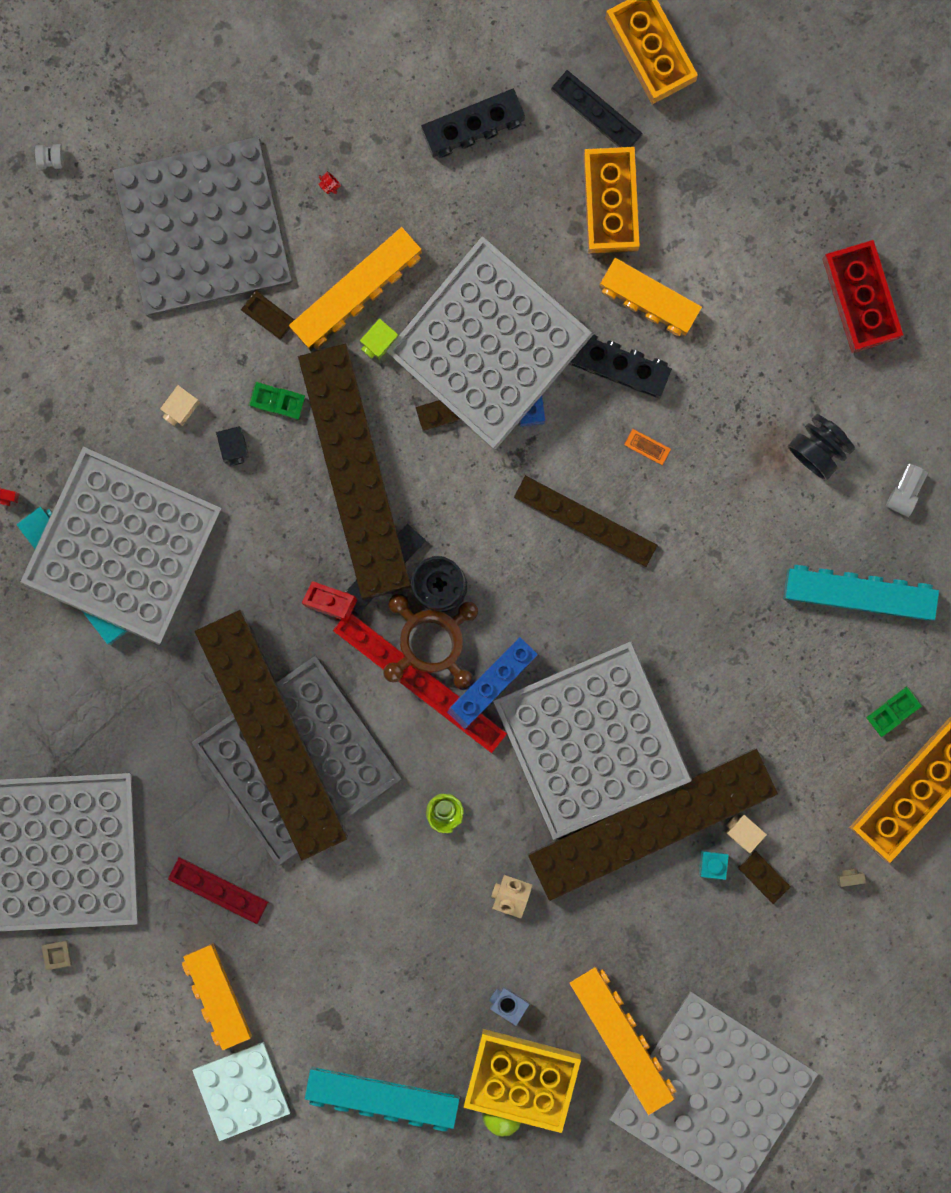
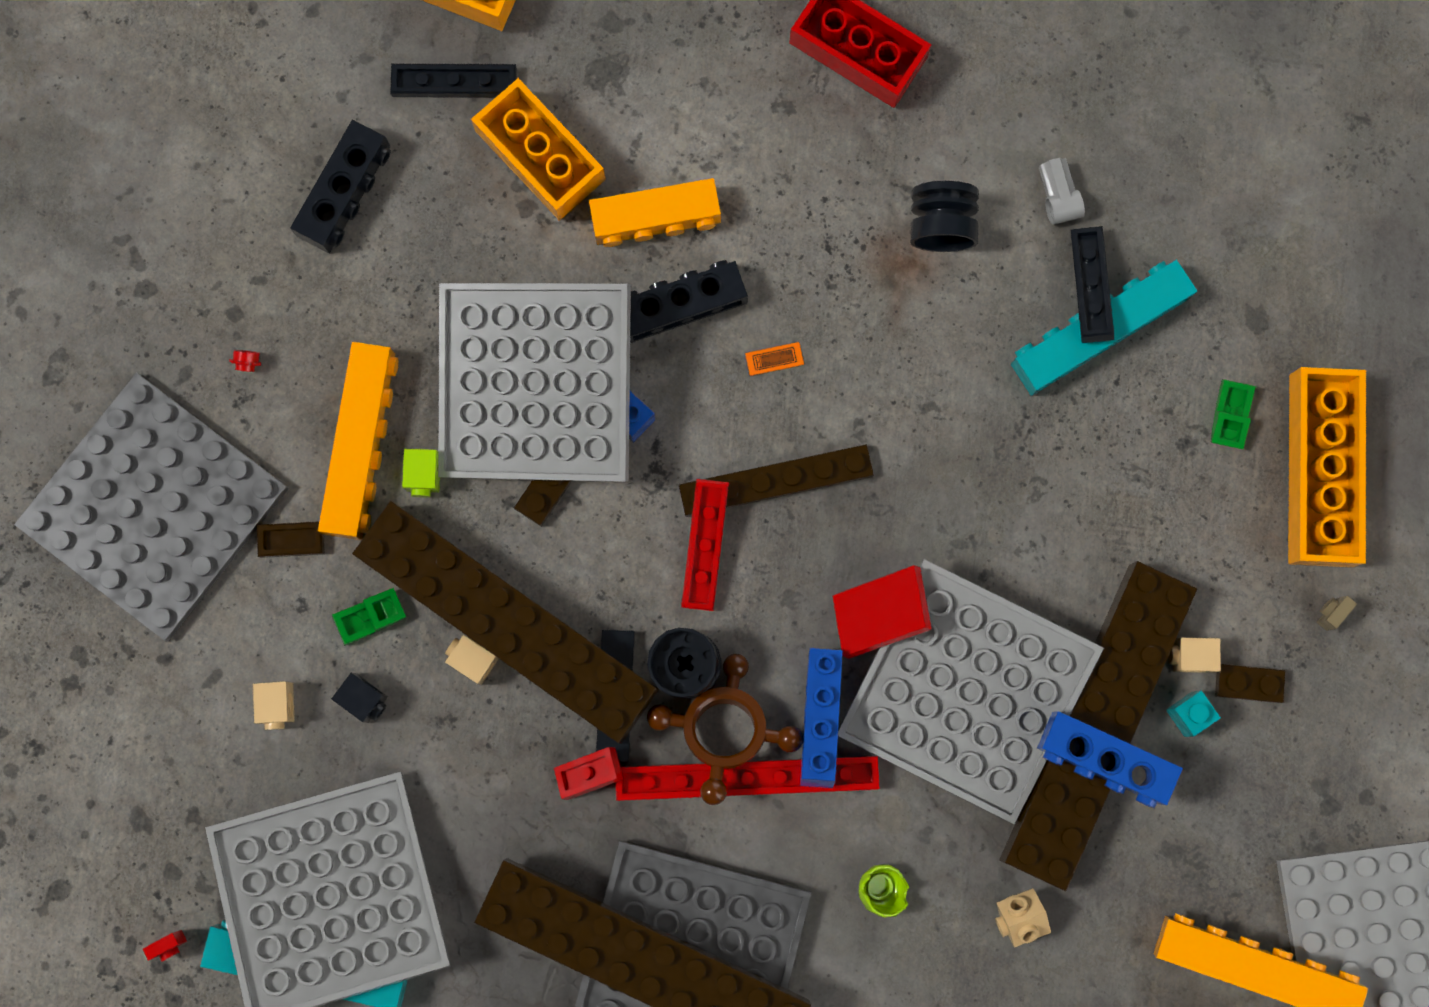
camera: 40 degrees left, 5 degrees down
none -> tan brick [445,635,499,685]
none -> red tile [681,478,729,611]
none -> red tile [832,565,932,659]
none -> blue brick [1037,711,1183,809]
none -> black tile [1071,226,1114,343]

